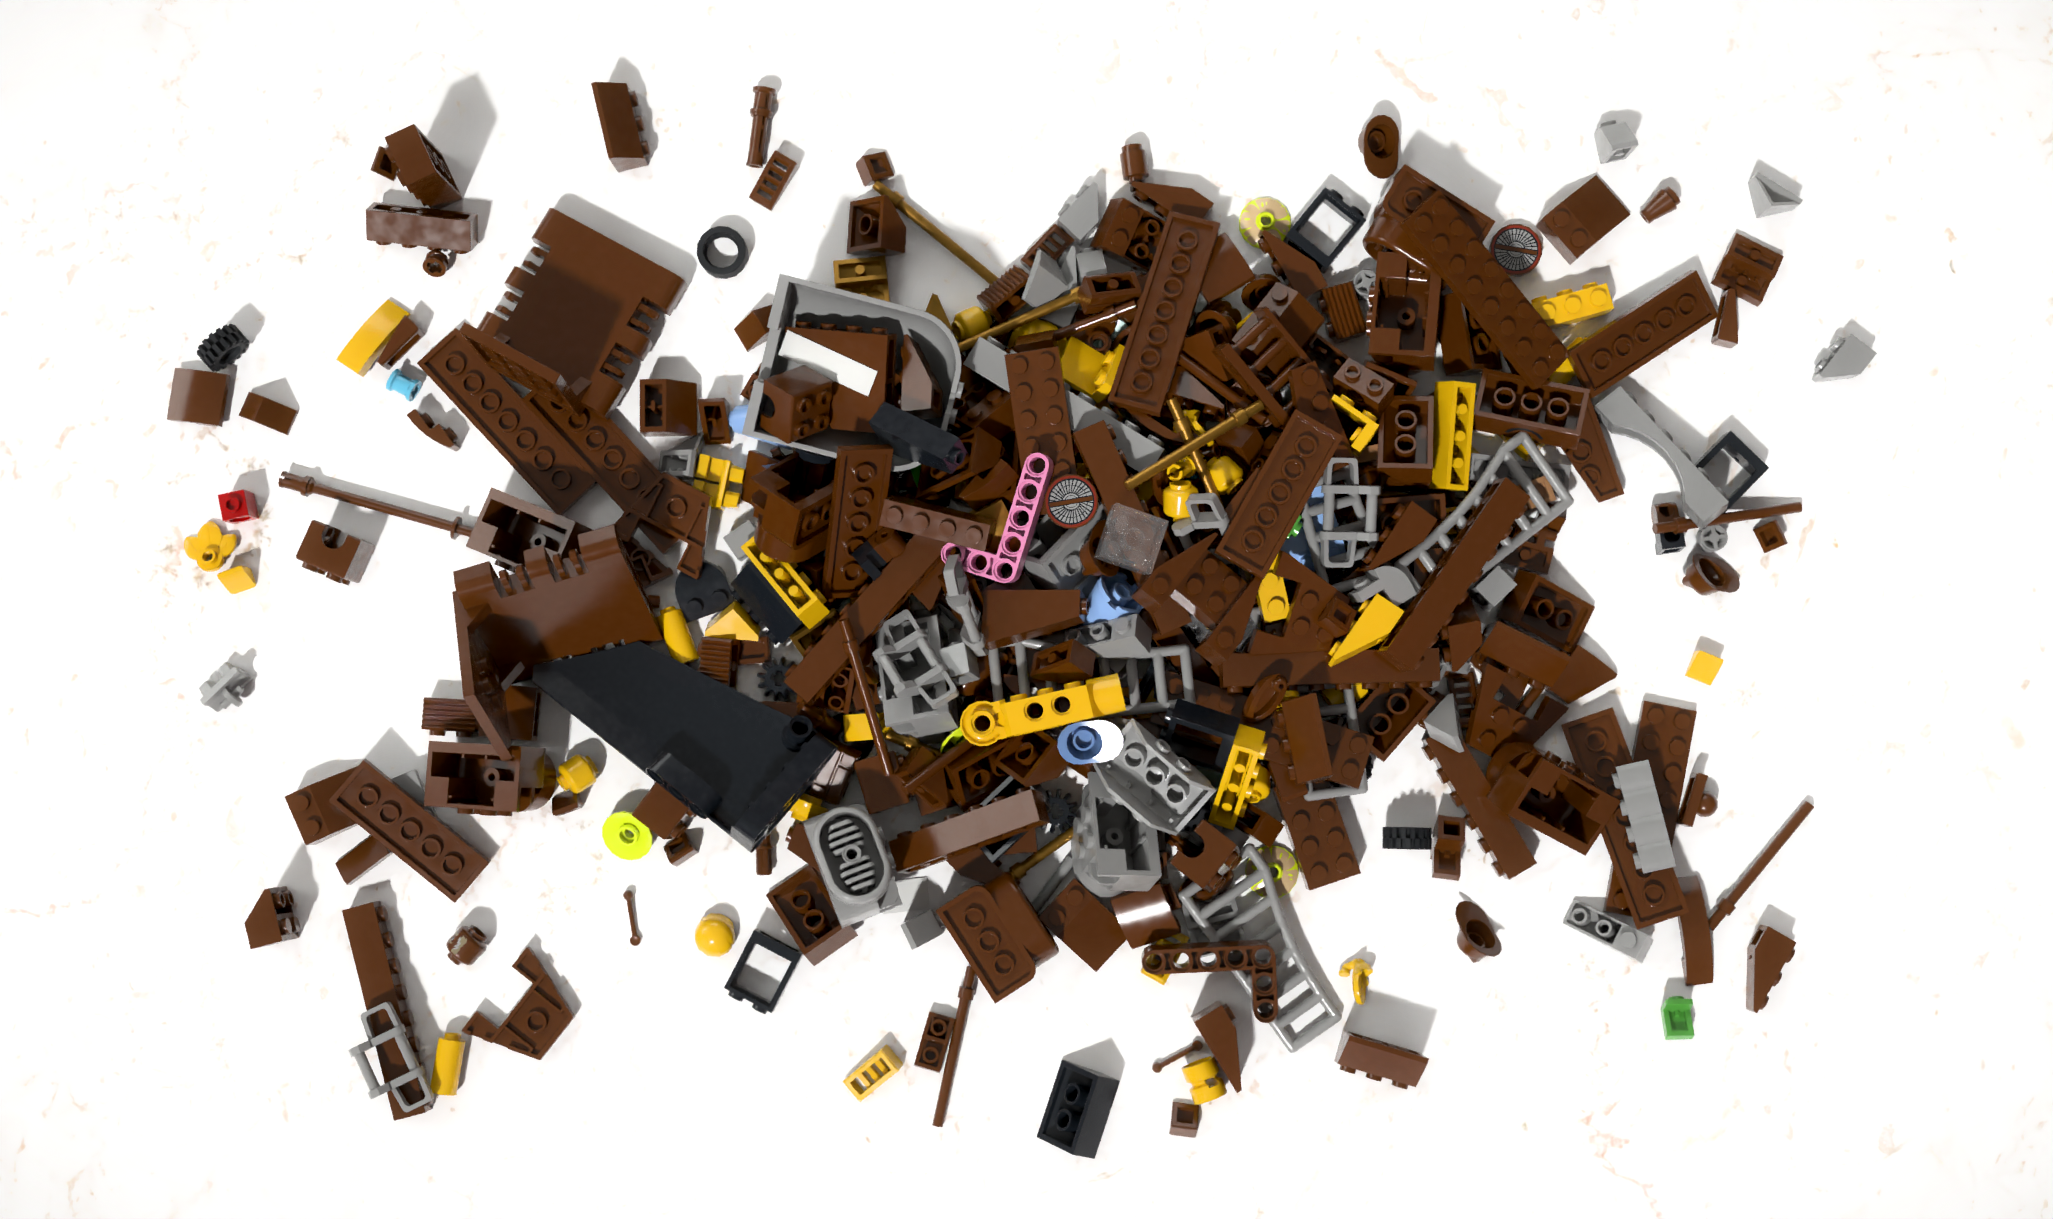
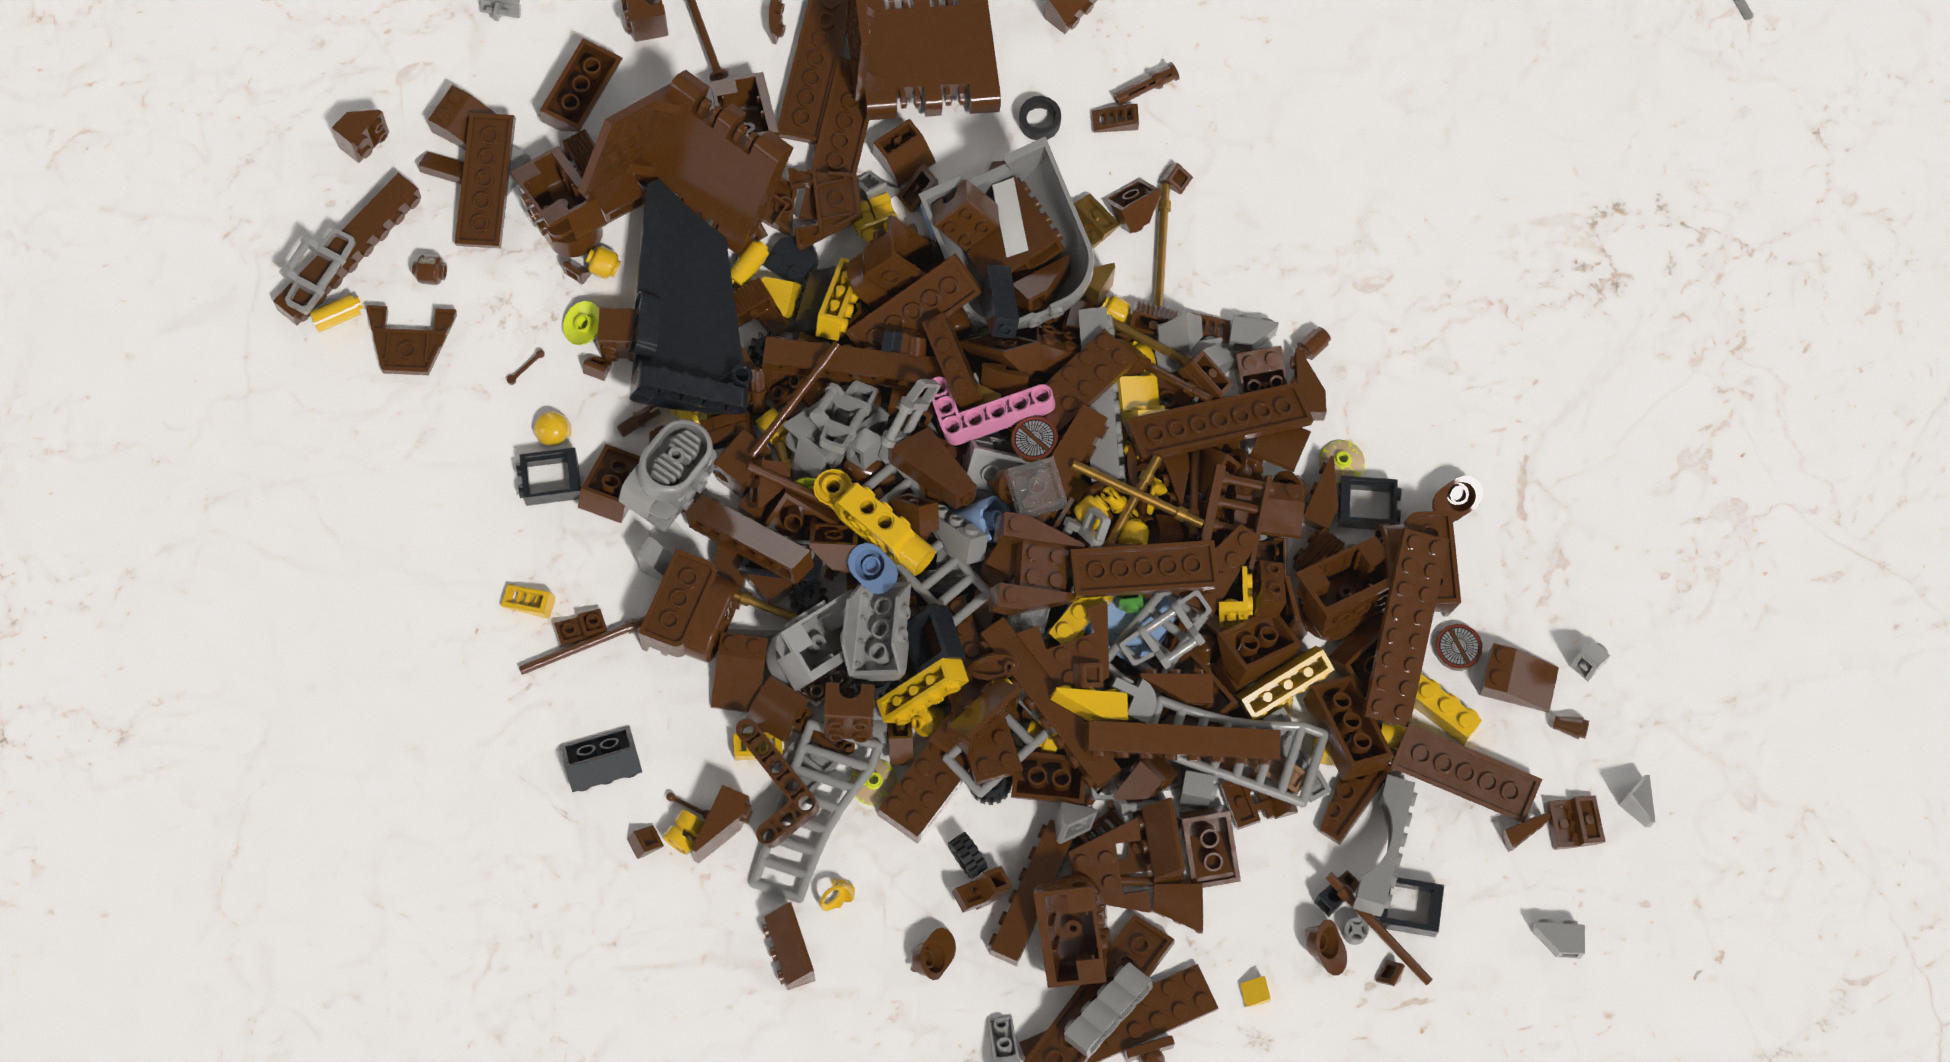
camera: 45 degrees right, 15 degrees down
none -> reddish brown slope [540,38,623,132]

